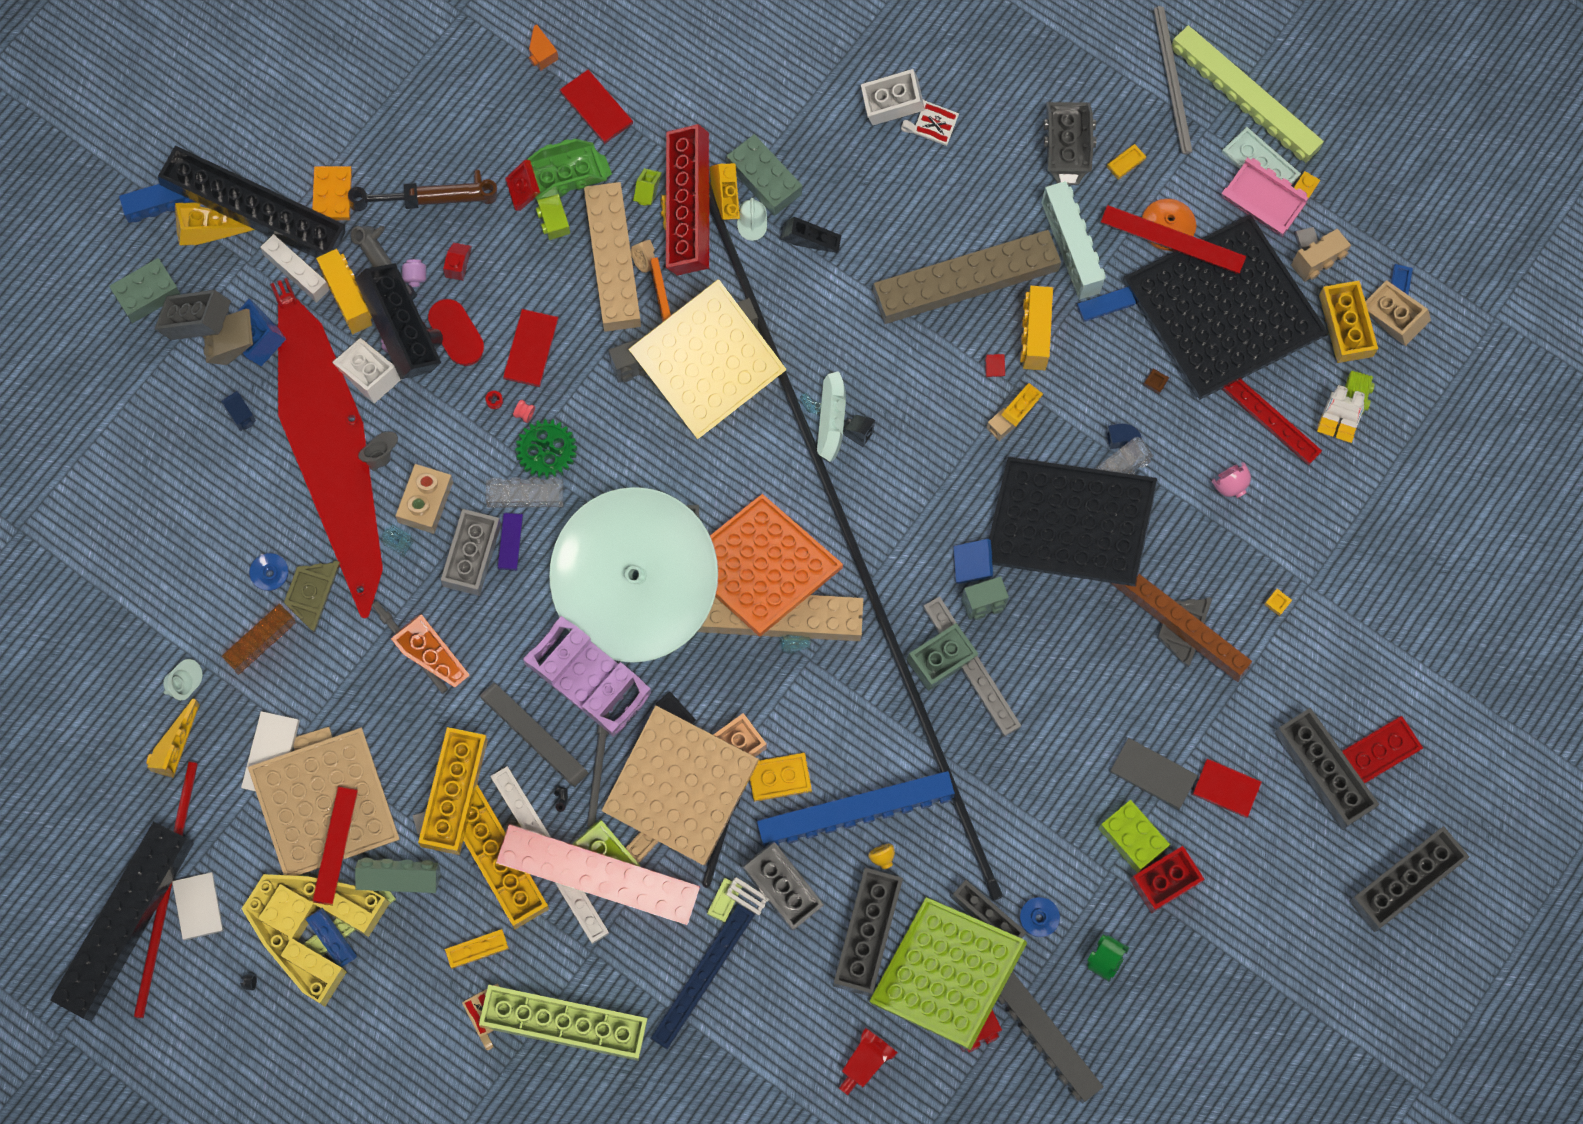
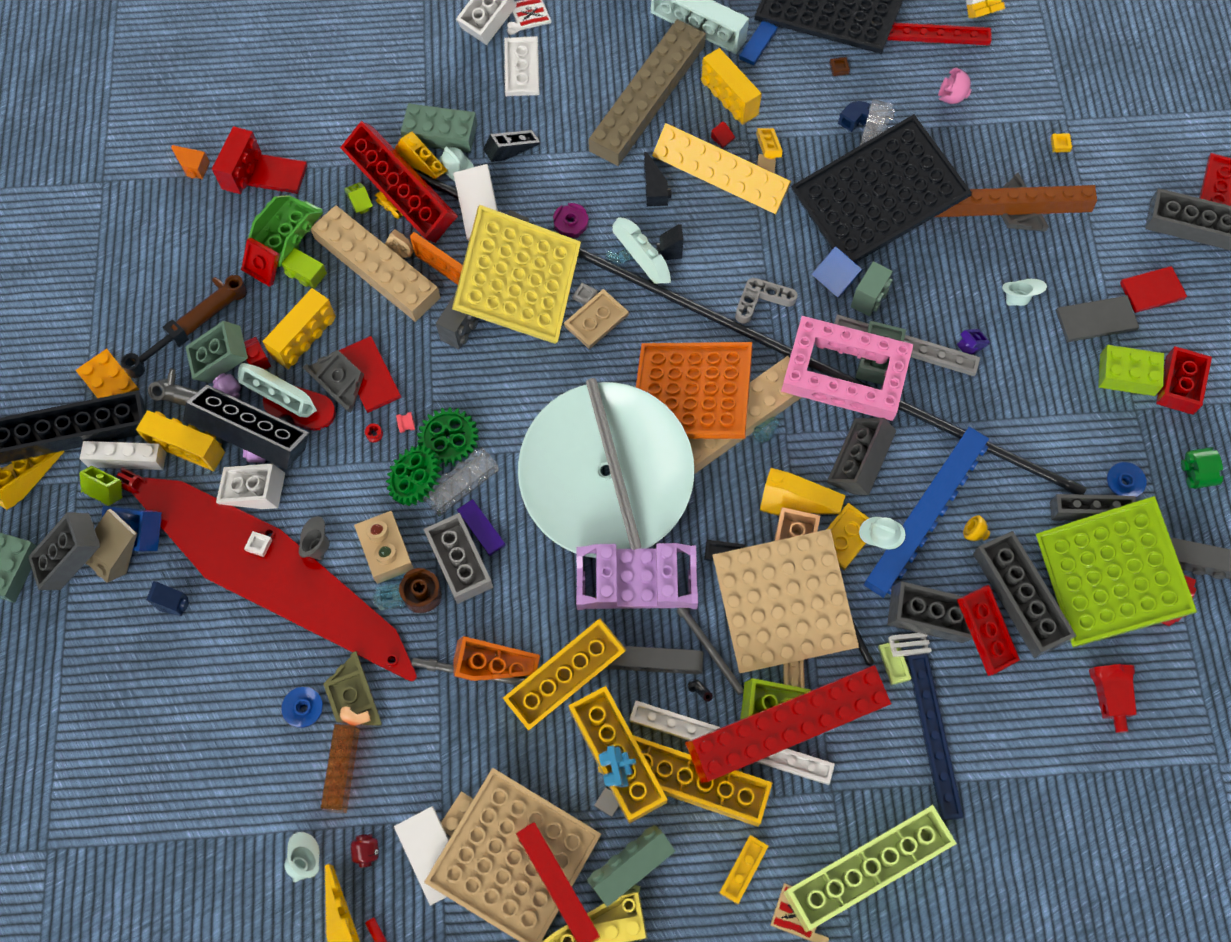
camera: 35 degrees left, 5 degrees down
none -> lime brick [79,465,123,506]
none -> sand green brick [185,321,248,383]
none -> red brick [212,126,262,194]
none -> light aqua brick [238,363,317,417]
none -> white plate [244,531,272,557]
none -> yellow brick [262,288,336,369]
none -> dark grey wing [303,350,364,413]
none -> light nougat arm [340,706,371,726]
none -> dark red head [351,834,379,867]
none -> green gear [386,445,443,506]
none -> reddish brown brick [399,568,442,613]
none -> white tile [453,164,498,241]
none -> yellow brick [503,618,626,731]
none -> white tile [504,37,539,96]
none -> magenta plate [553,203,589,238]
none -> tan plate [564,289,629,349]
none -> light grey tile [573,283,597,305]
none -> light grey axle [586,378,641,550]
none -> dark azure hips [599,745,637,787]
none -> black slope [644,152,671,207]
none -> yellow plate [652,123,791,214]
none -> light grey beam [735,278,797,323]
none -> yellow wedge [760,468,845,516]
none -> bright pink brick [781,316,913,421]
none -> dark grey slope [827,418,897,495]
none -> light aqua piece [859,517,906,550]
none -> dark purple slope [957,329,991,355]
none -> red tile [957,585,1020,676]
none -> light aqua piece [1002,279,1047,306]

